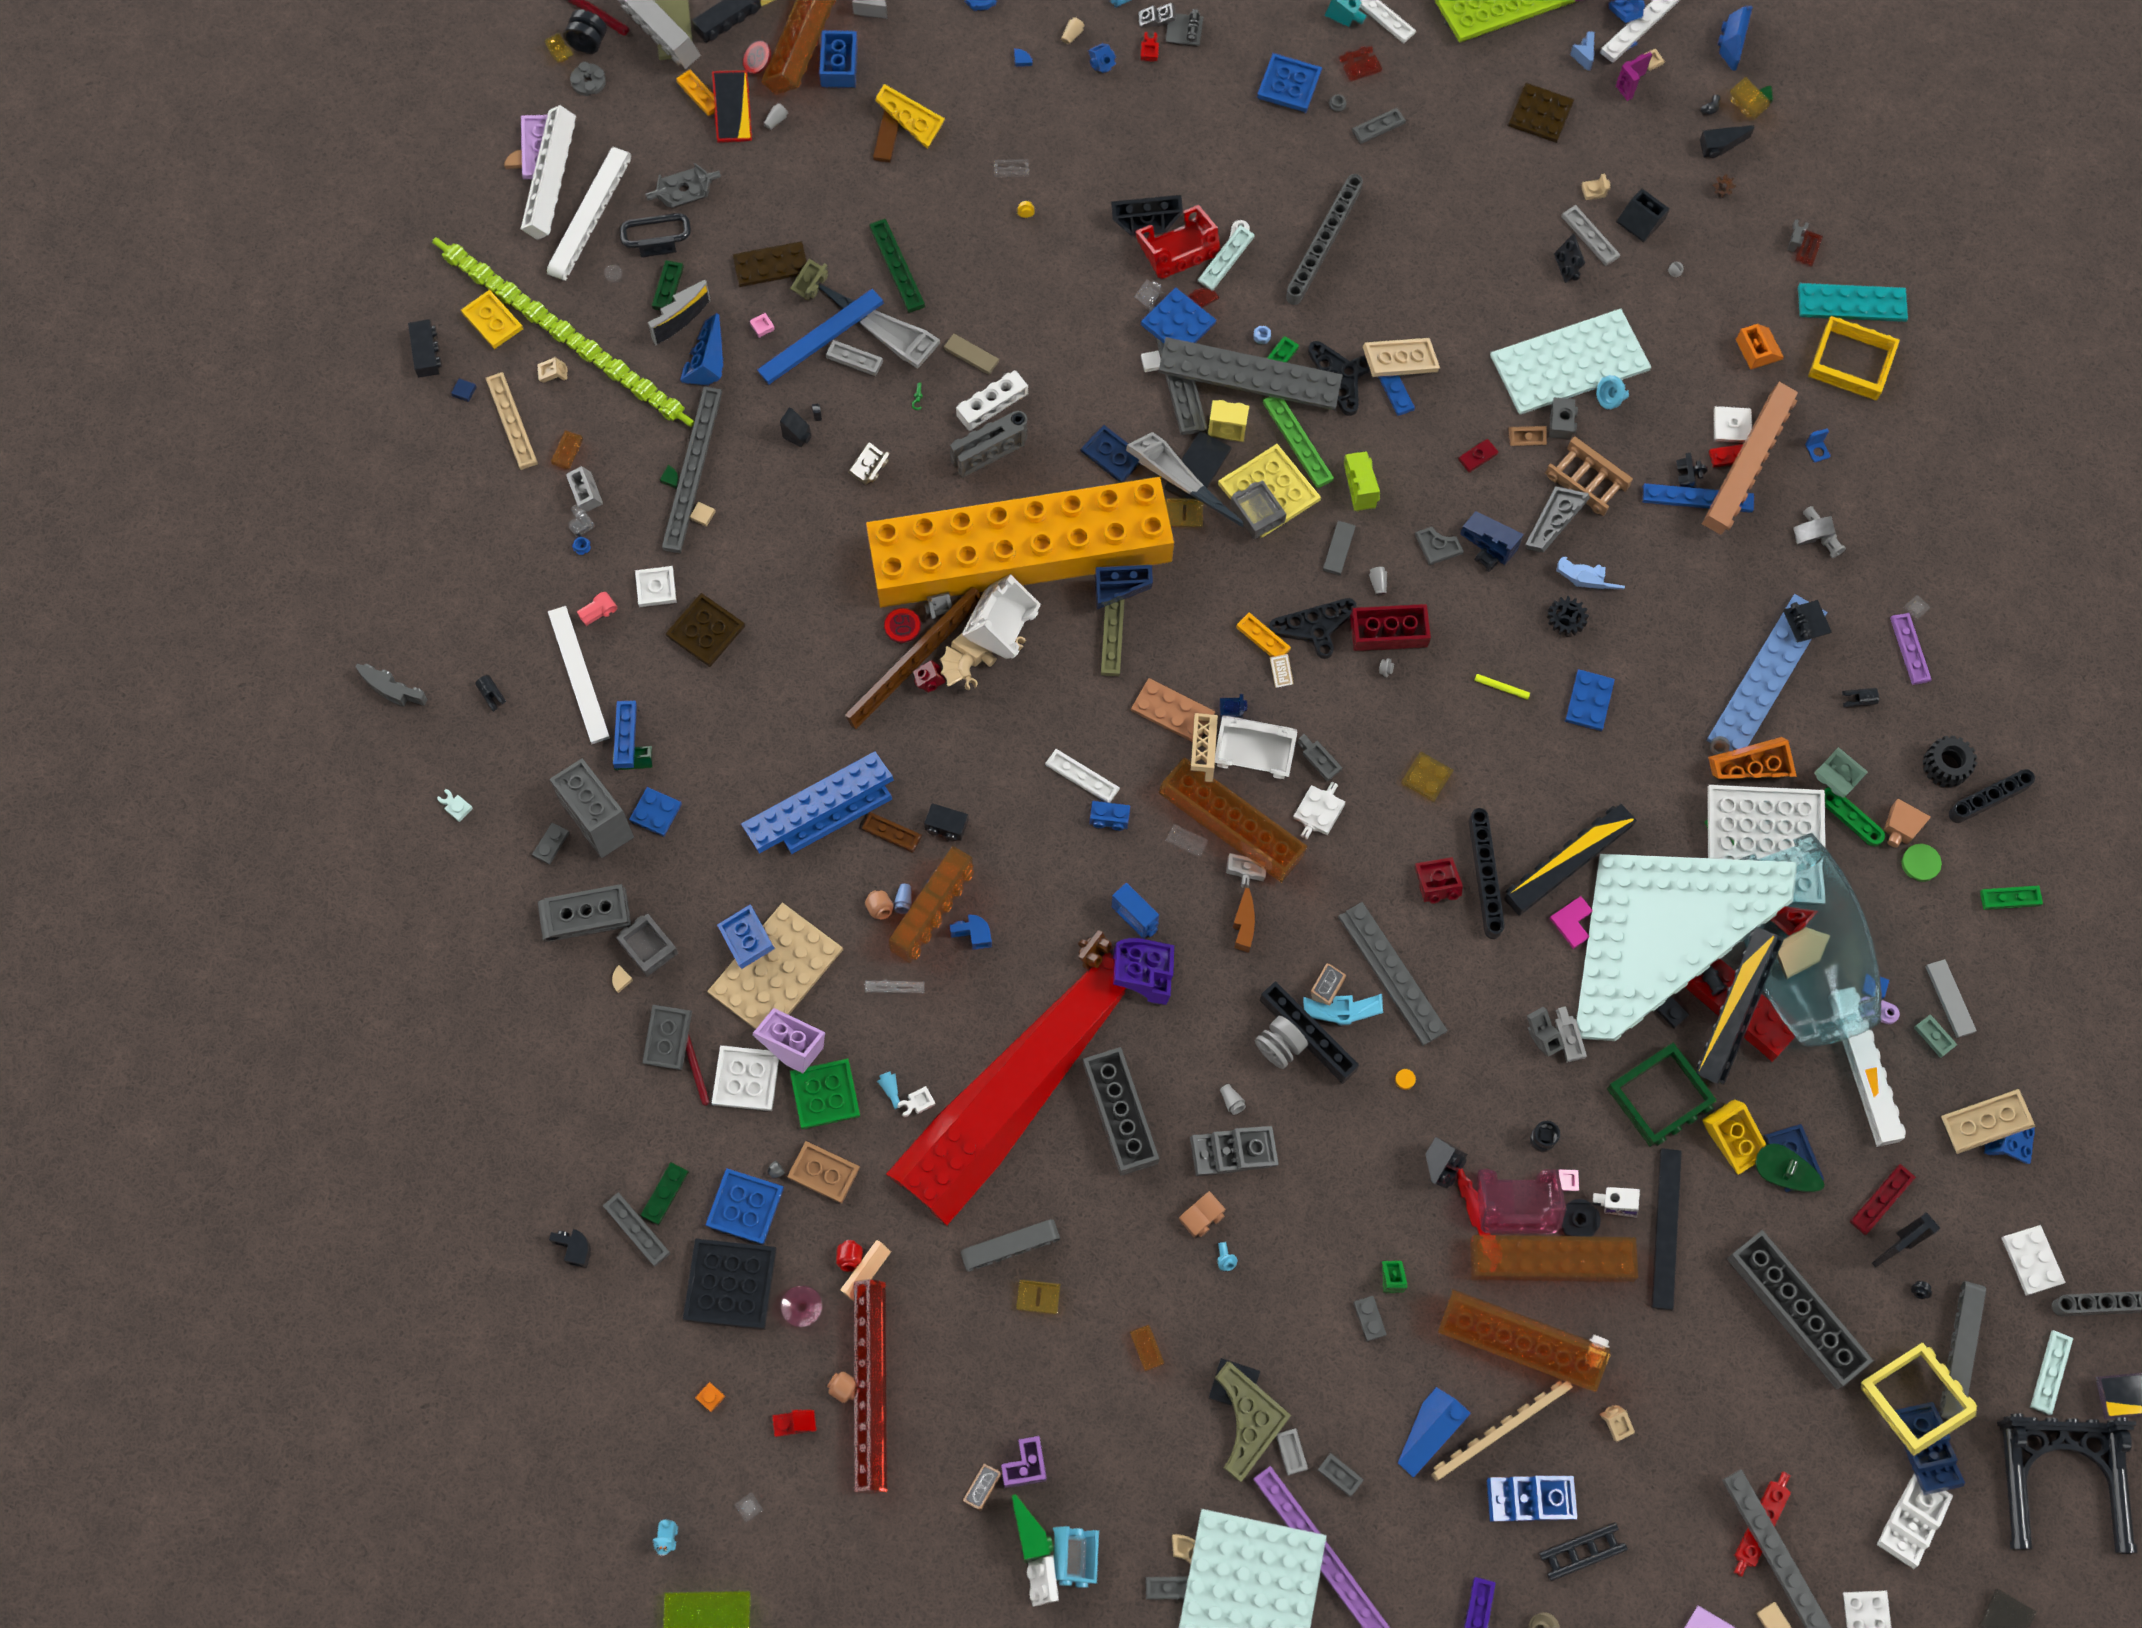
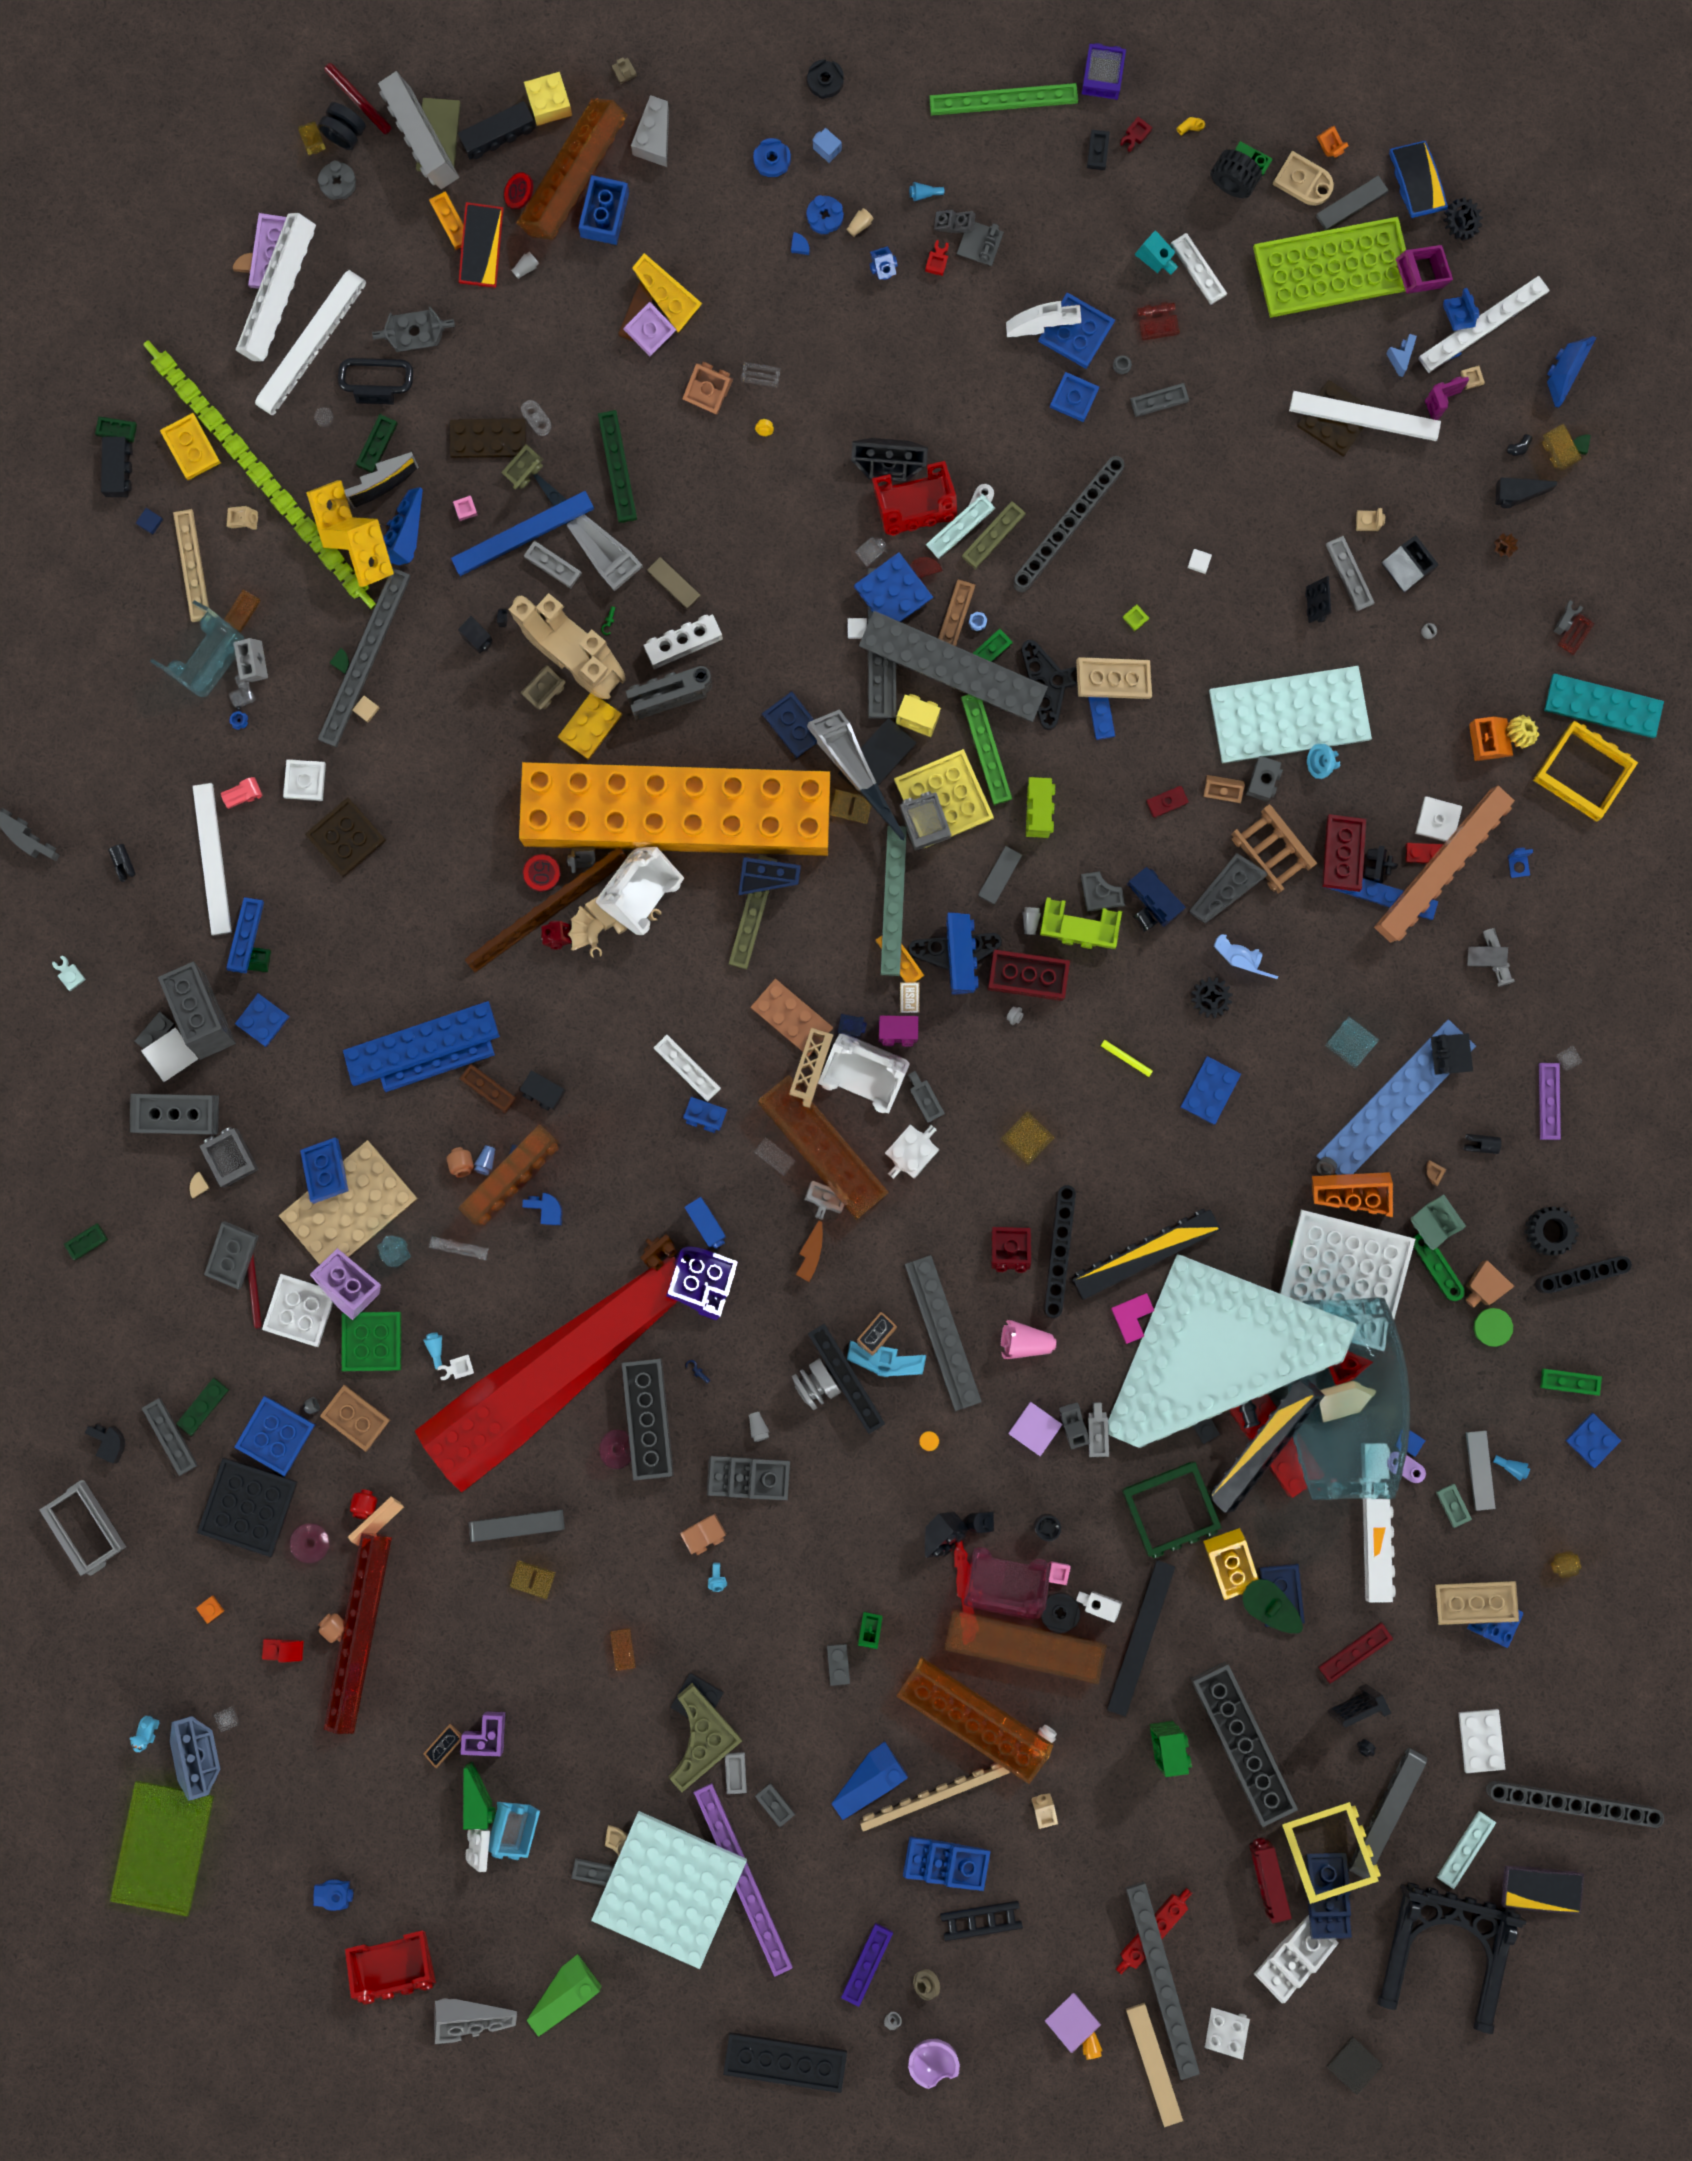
camera: 10 degrees right, 15 degrees up
none -> light grey piece [39,1480,127,1576]
none -> dark green plate [64,1223,108,1261]
none -> dark green plate [95,416,137,442]
none -> white slope [141,1027,198,1082]
none -> clear light blue windscreen [150,600,244,697]
none -> sand blue wedge [170,1716,220,1801]
none -> yellow bracket [306,480,394,587]
none -> clear light blue brick [377,1235,411,1268]
none -> tan animal [509,593,625,699]
none -> clear plate [521,400,552,436]
none -> yellow plate [558,693,622,760]
none -> clear pink dish [599,1430,631,1469]
none -> lavender plate [623,302,676,357]
none -> nougat plate [683,362,733,414]
none -> dark blue hand [685,1360,710,1384]
none -> blue plate [806,195,844,234]
none -> magenta brick [879,1016,918,1047]
none -> sand green plate [881,826,907,976]
none -> medium nougat tile [938,579,975,646]
none -> blue slope [946,913,978,994]
none -> olive plate [962,501,1026,570]
none -> black plate [963,1512,994,1533]
none -> bright pink cone [1001,1320,1056,1359]
none -> white slope [1006,301,1081,337]
none -> lavender tile [1008,1402,1063,1456]
none -> lime bracket [1040,897,1122,949]
none -> blue plate [1050,372,1099,422]
none -> lime tile [1122,605,1149,631]
none -> green brick [1150,1721,1192,1777]
none -> white tile [1188,549,1212,574]
none -> dark red door [1249,1838,1292,1924]
none -> white tile [1289,391,1441,441]
none -> dark red plate [1322,814,1366,892]
none -> clear light blue hinge [1325,1017,1380,1069]
none -> medium nougat tile [1426,1160,1446,1186]
none -> dark azure cone [1493,1455,1530,1481]
none -> light yellow gear [1506,715,1540,749]
none -> clear yellow head [1551,1551,1582,1579]
none -> blue plate [1565,1413,1621,1468]

